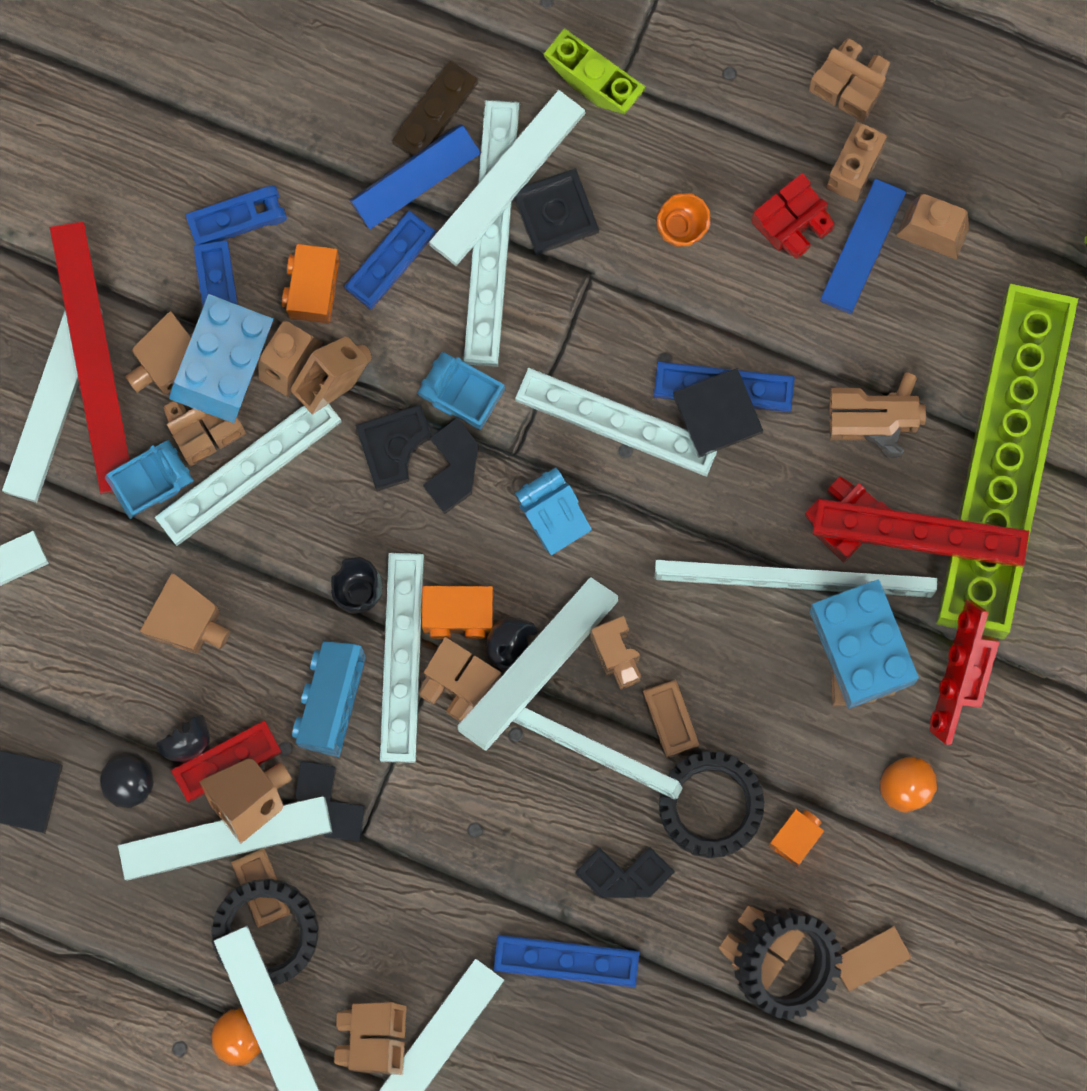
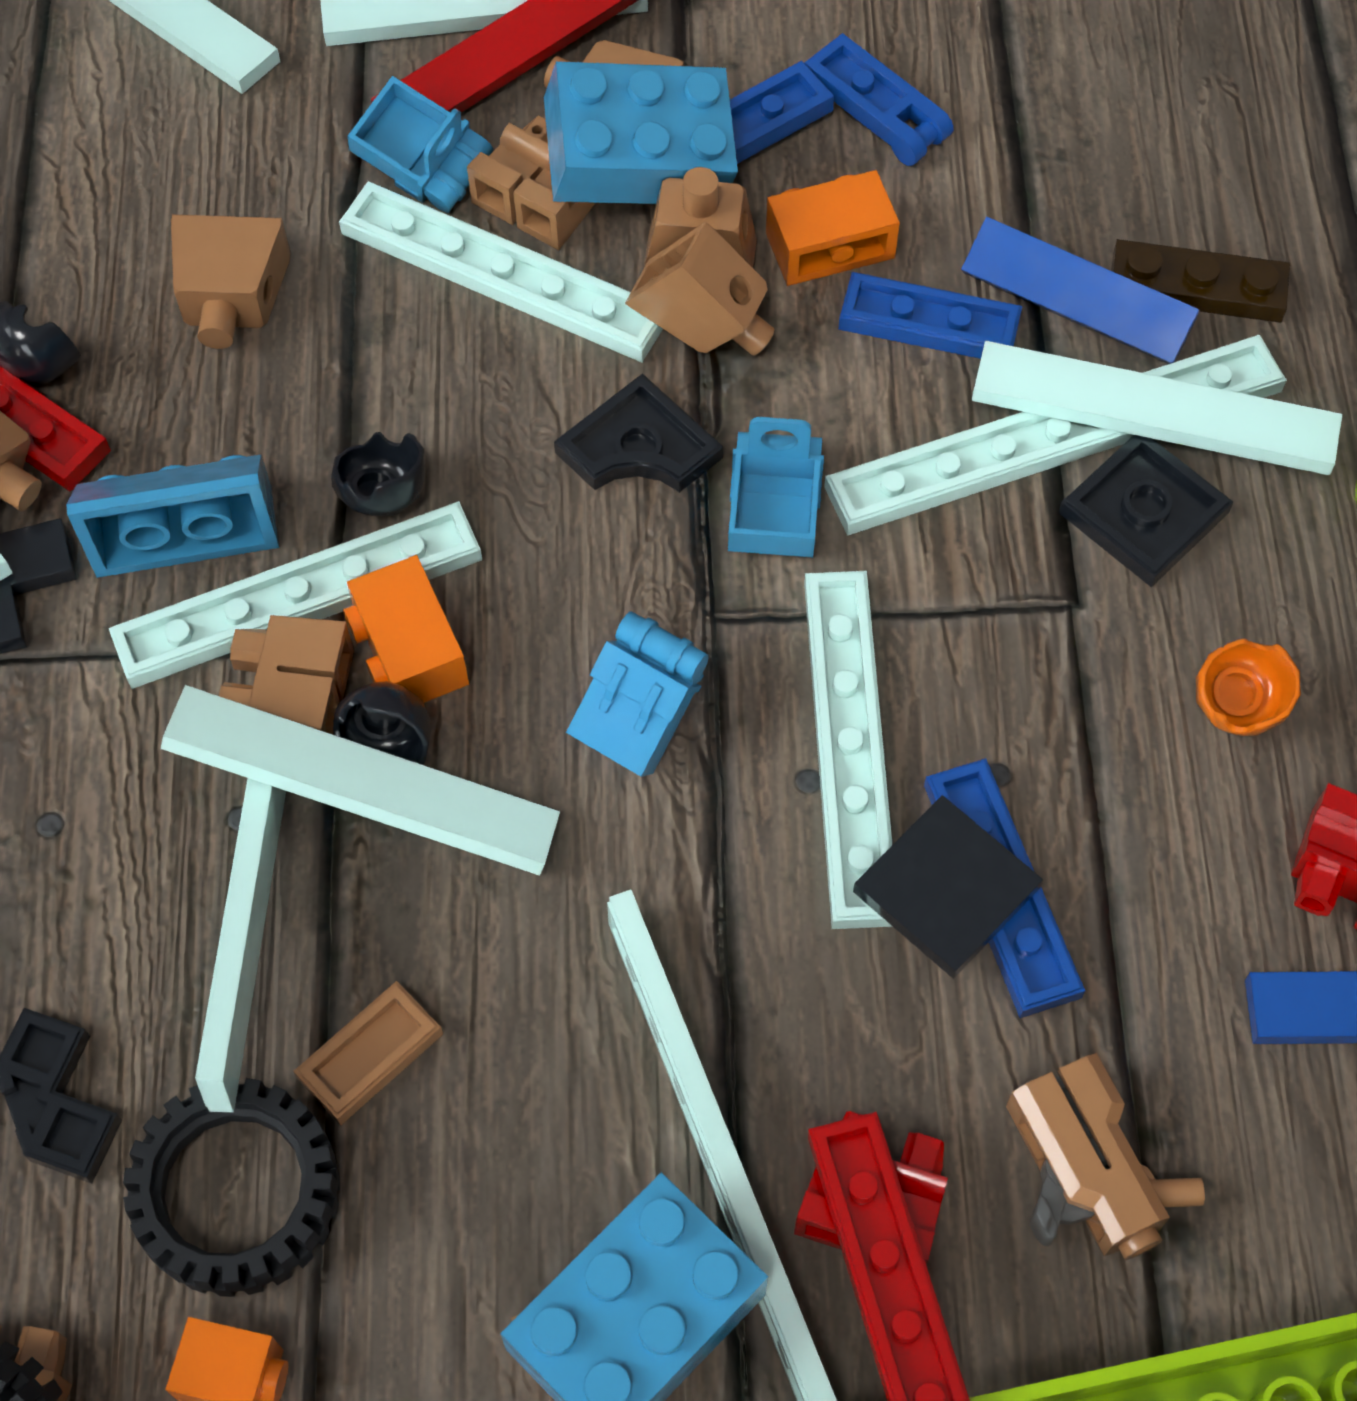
camera: 60 degrees right, 15 degrees down
black tile [423,418,479,514] -> none
medium nougat hips [590,616,641,690] -> none

